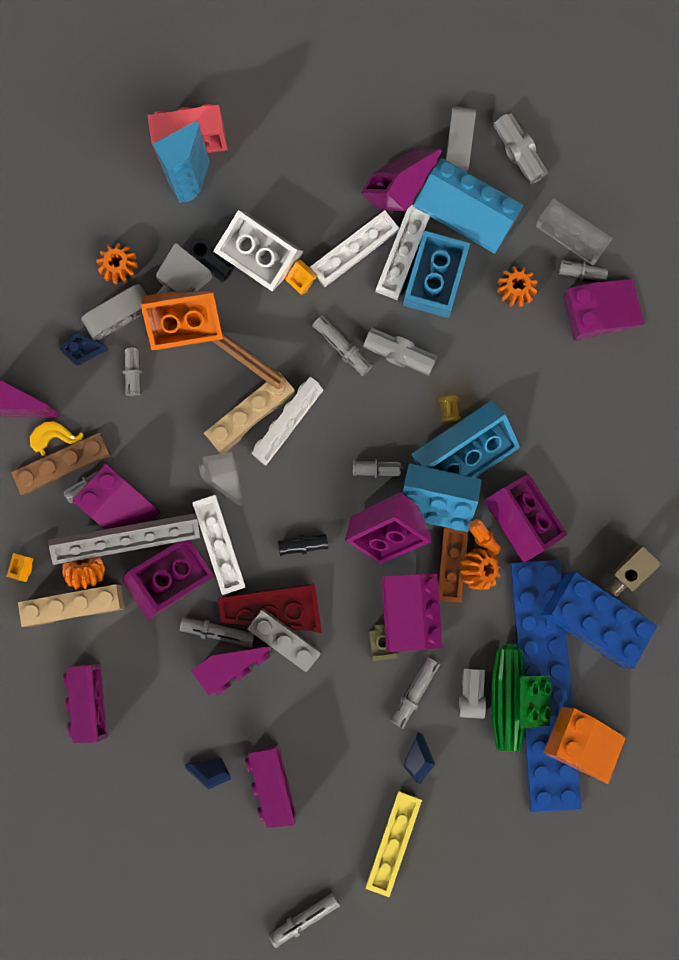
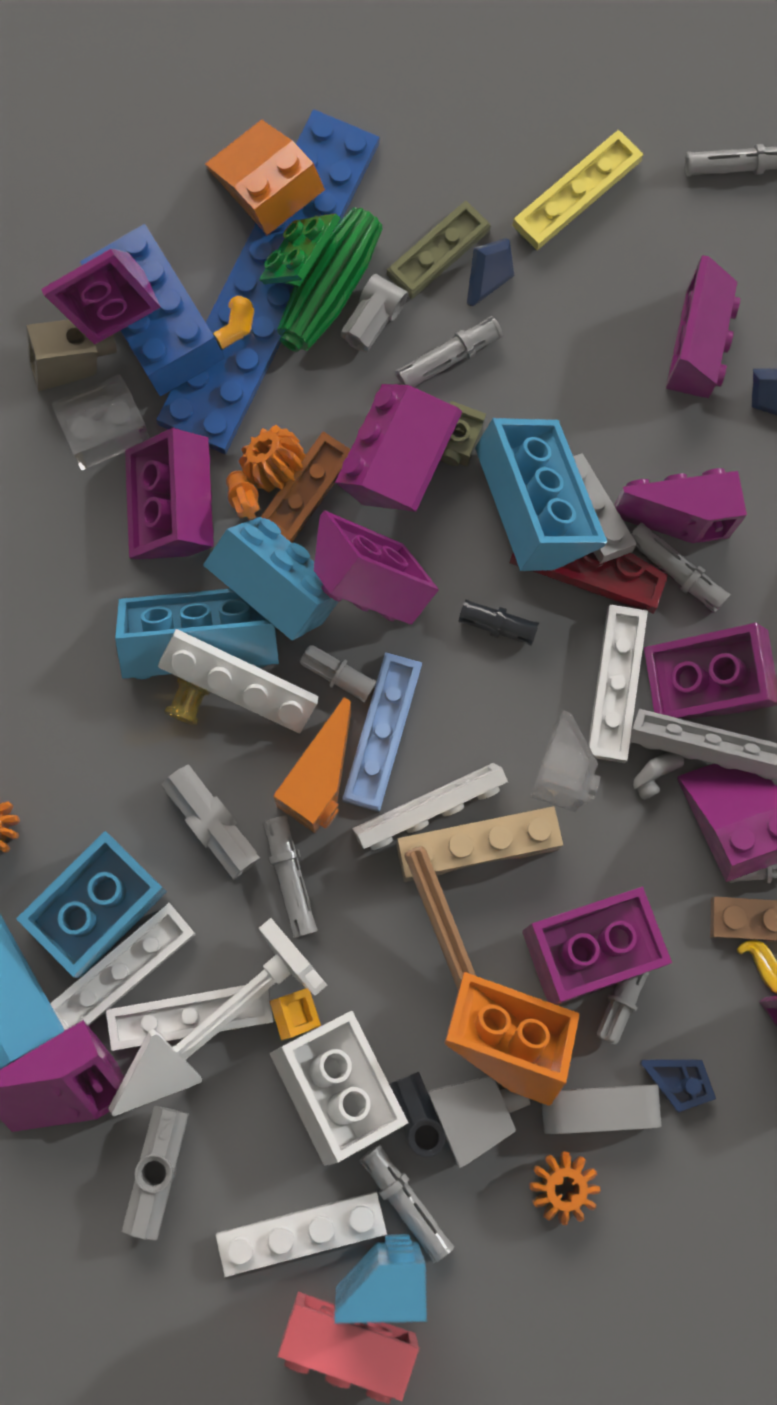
camera: 160 degrees left, 5 degrees down
none -> magenta slope [41,248,161,345]
none -> clear slope [51,374,149,470]
none -> white piece [108,918,327,1116]
none -> light grey piece [122,1105,189,1240]
none -> white plate [158,629,319,734]
none -> light orange arm [212,296,254,350]
none -> white plate [216,1191,387,1277]
none -> orange slope [273,697,351,833]
none -> light blue tile [342,652,422,812]
none -> light grey pin [359,1144,454,1263]
none -> olive tile [387,200,491,300]
none -> dark azure slope [475,418,607,571]
none -> magenta slope [522,886,672,1005]
none -> light grey arm [633,752,684,800]

